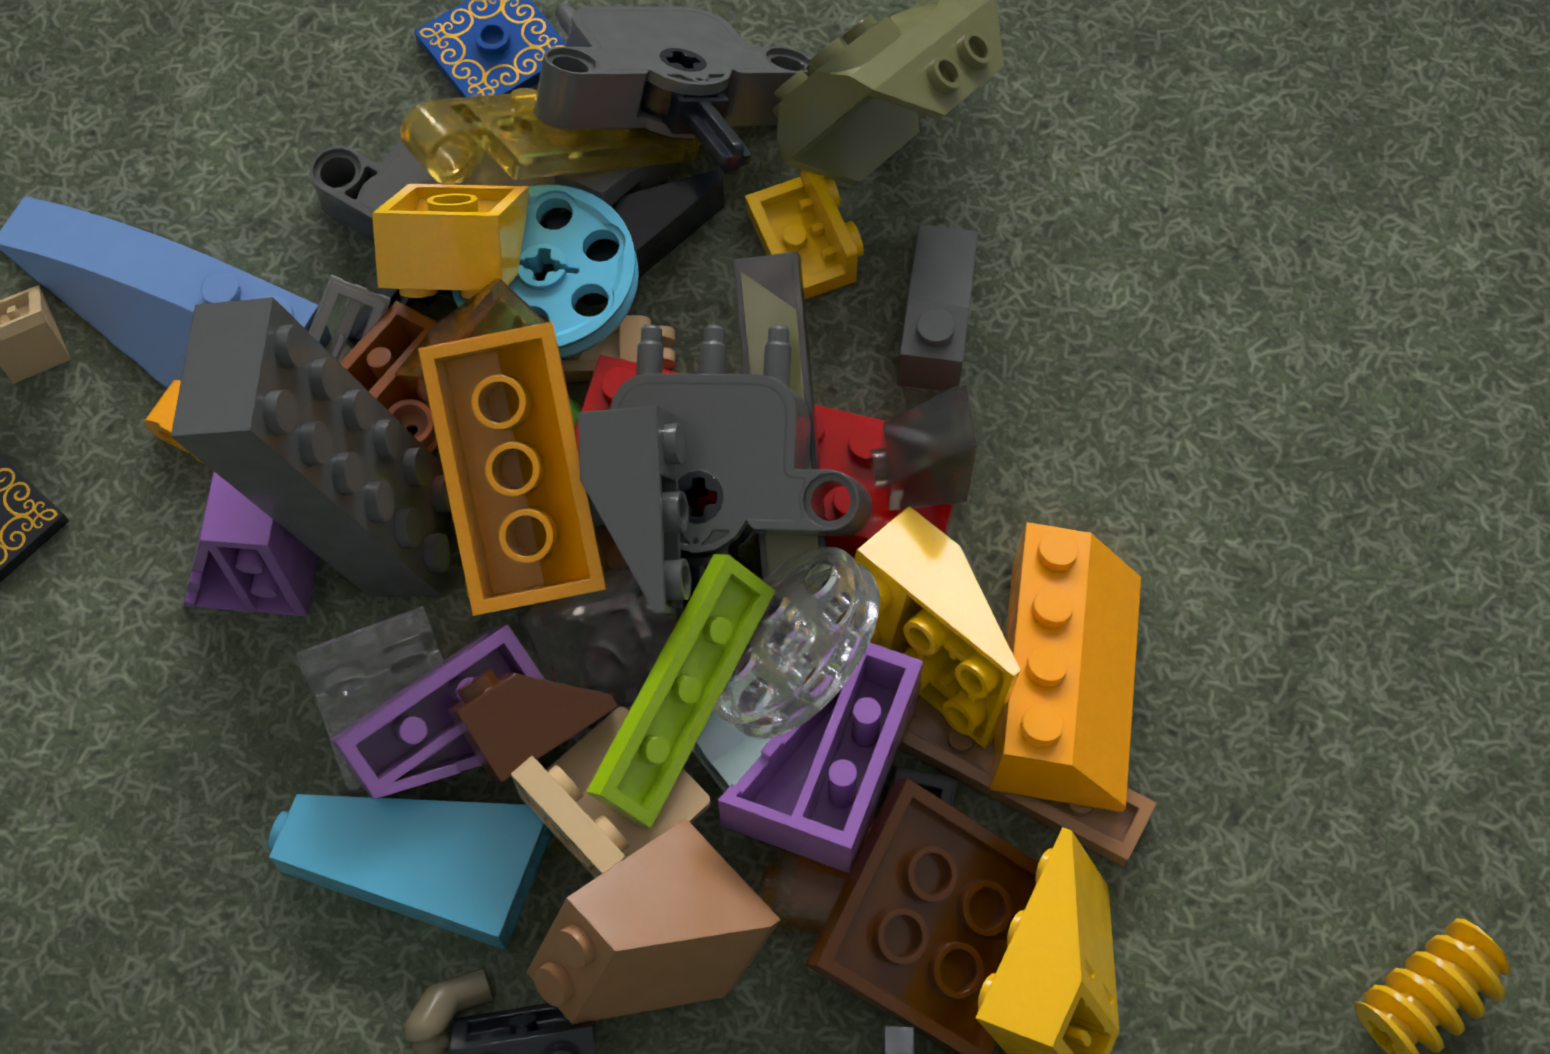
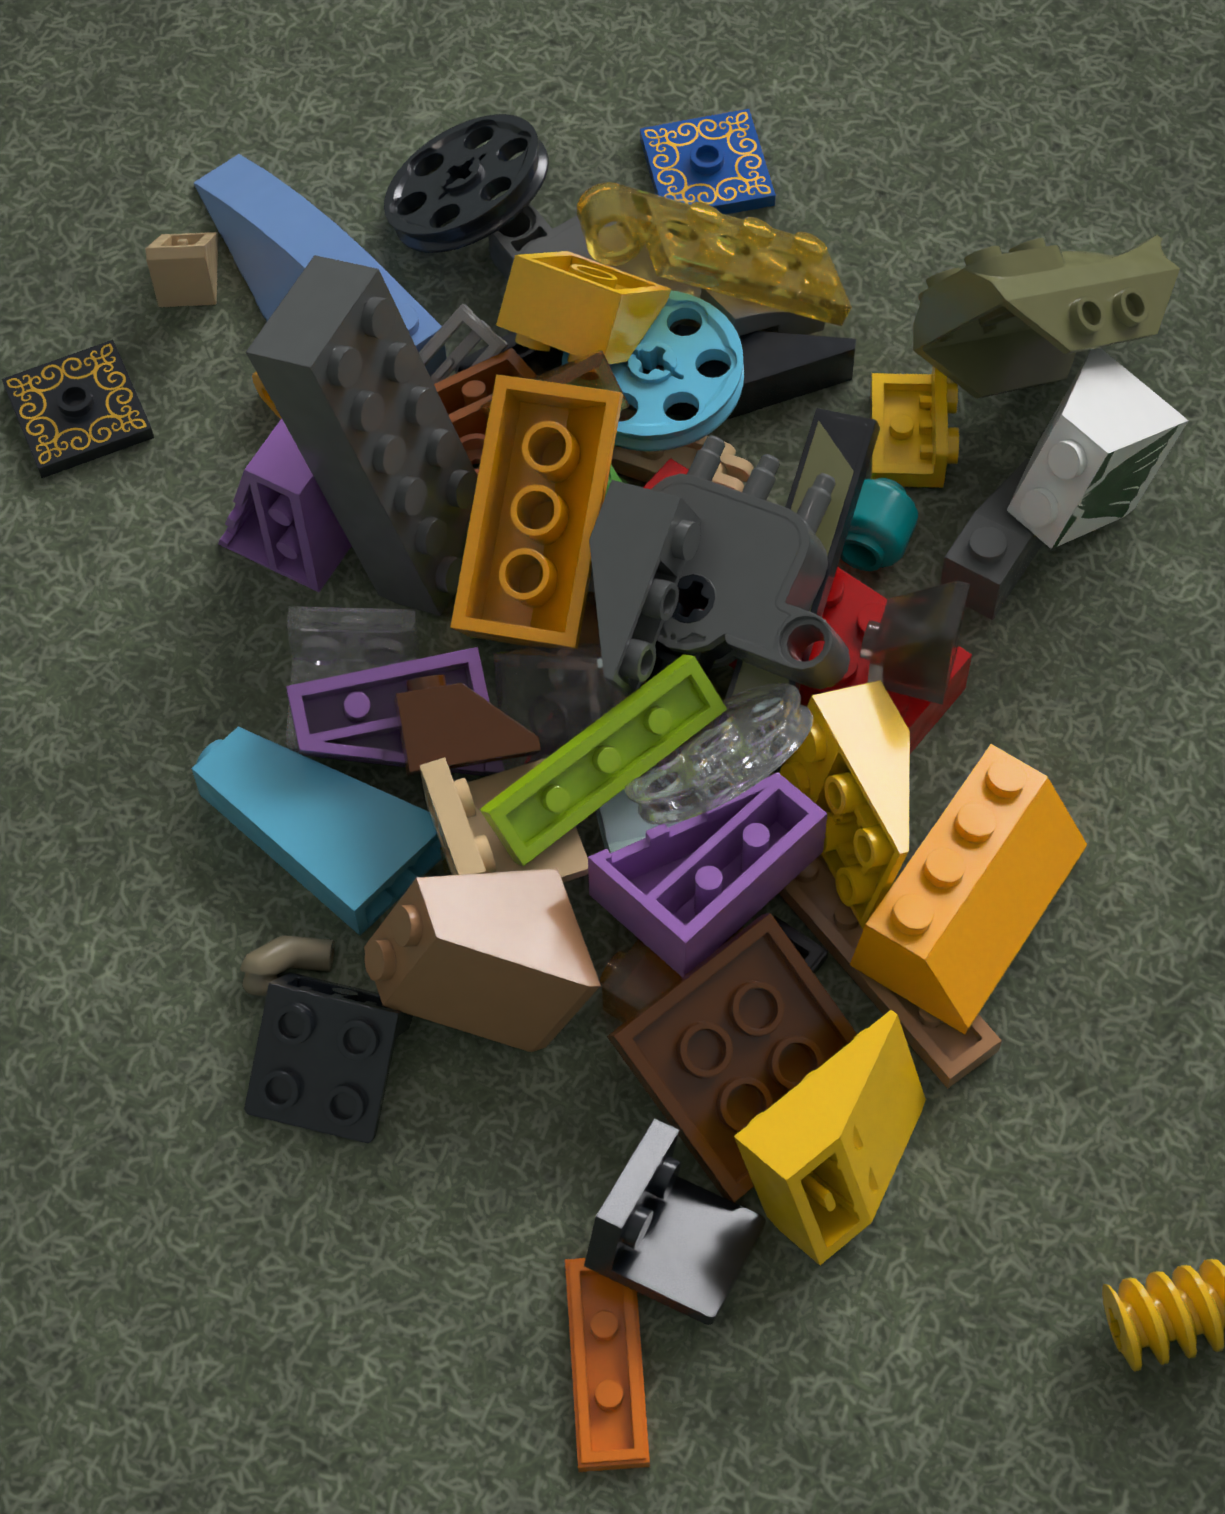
camera: 25 degrees right, 5 degrees down
dark grey piece [533,3,811,175] -> none
none -> black wedge [384,114,549,253]
none -> teal head [840,478,919,571]
none -> white slope [1007,347,1188,549]

